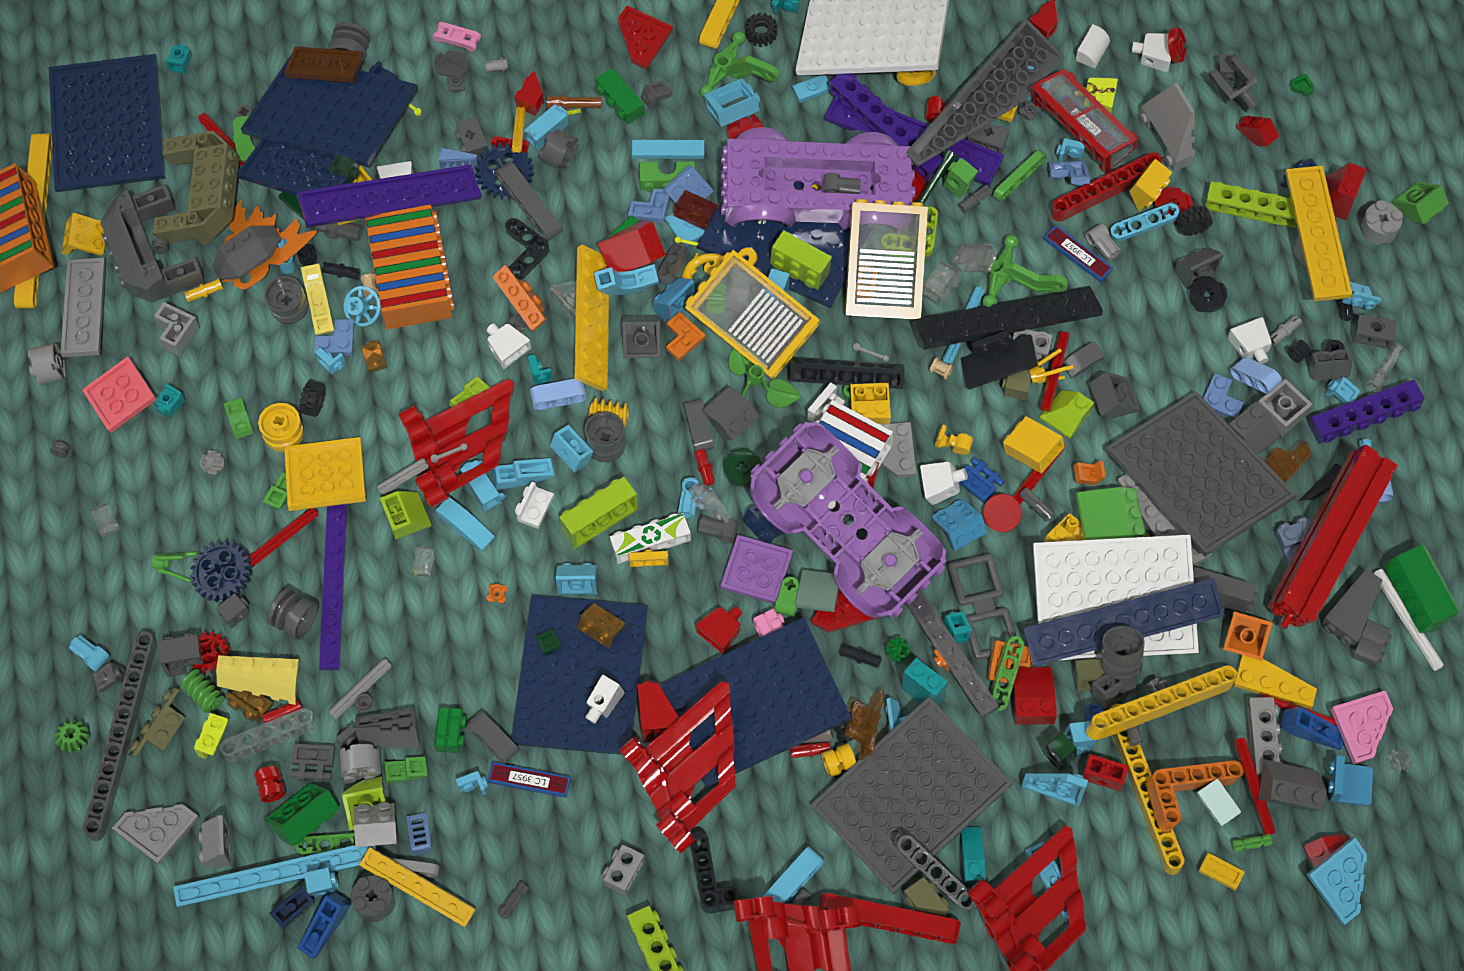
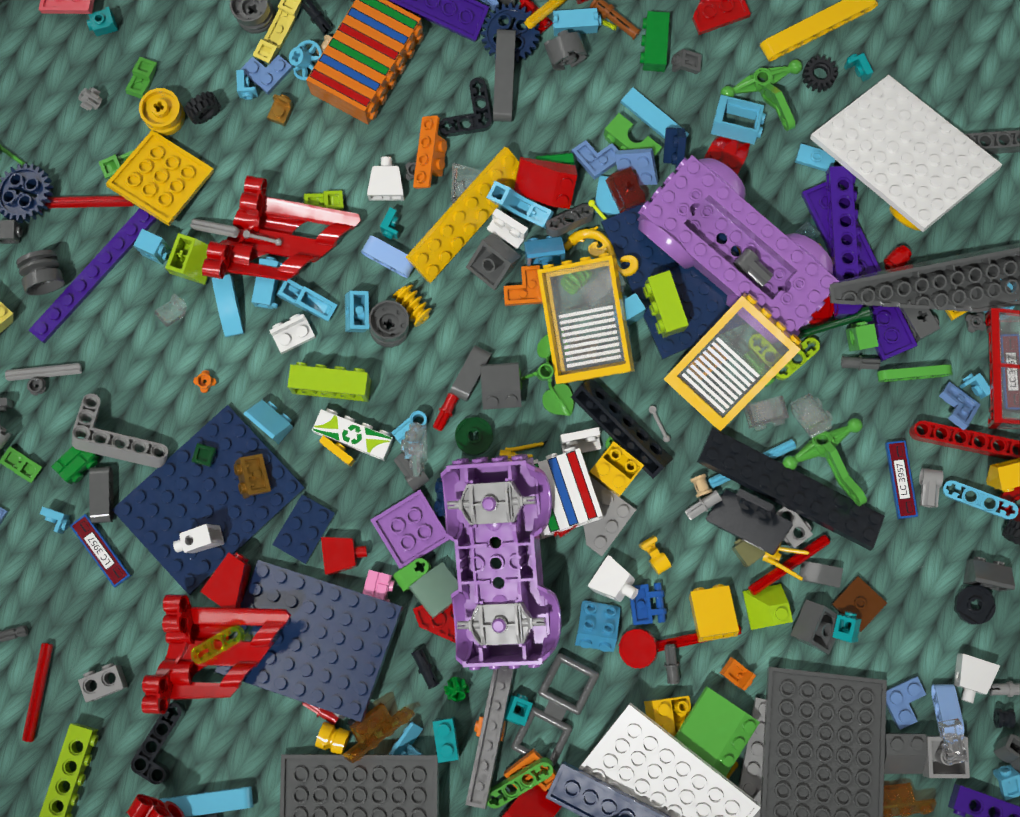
camera: 40 degrees right, 15 degrees up
dark grey wedge [355,707,420,748] -> none
none -> red axle [22,643,53,742]
none -> light grey beam [71,394,168,468]
none -> medium azure brick [133,229,171,265]
none -> clear neon green beam [191,625,245,664]
none -> dark blue plate [272,494,336,564]
none -> white bracket [487,208,528,249]
none -> dark blue bracket [663,127,686,169]
none -> light grey axle [685,490,722,520]
none -> reddish brown plate [831,576,887,632]
none -> teal brick [833,611,862,643]
none -> clear piece [938,718,968,765]

